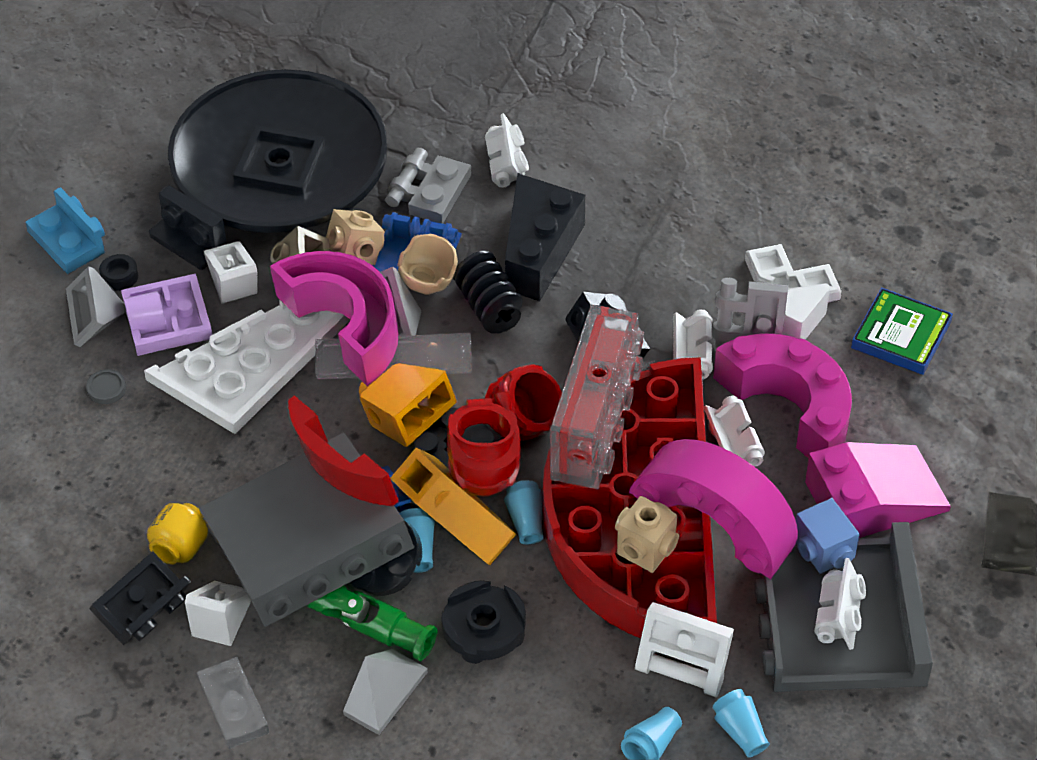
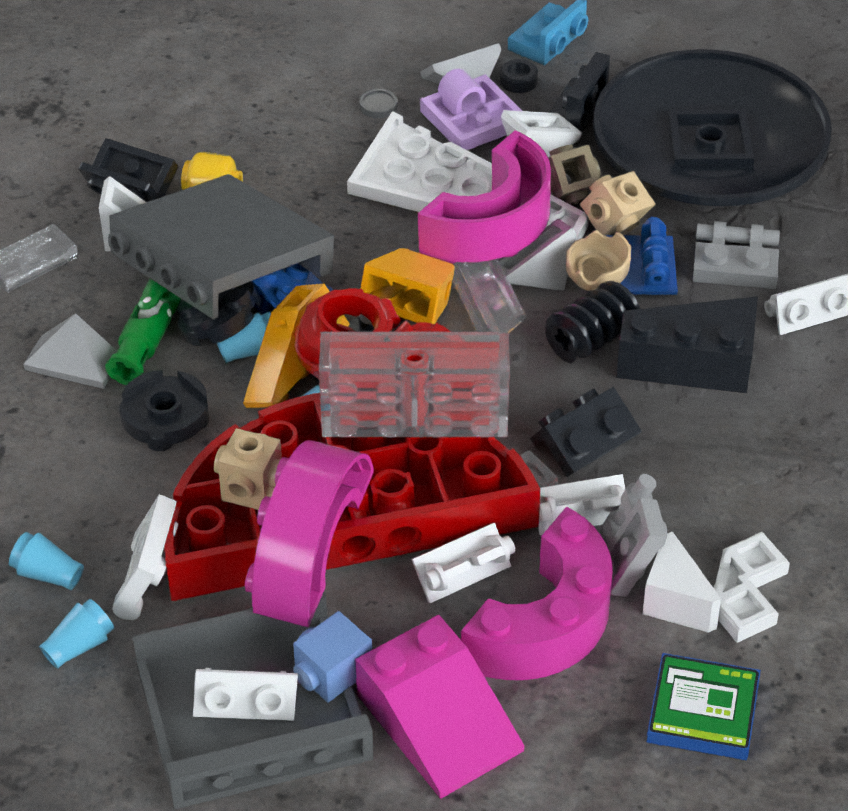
camera: 75 degrees right, 5 degrees down
red slope [288,395,399,506] -> none

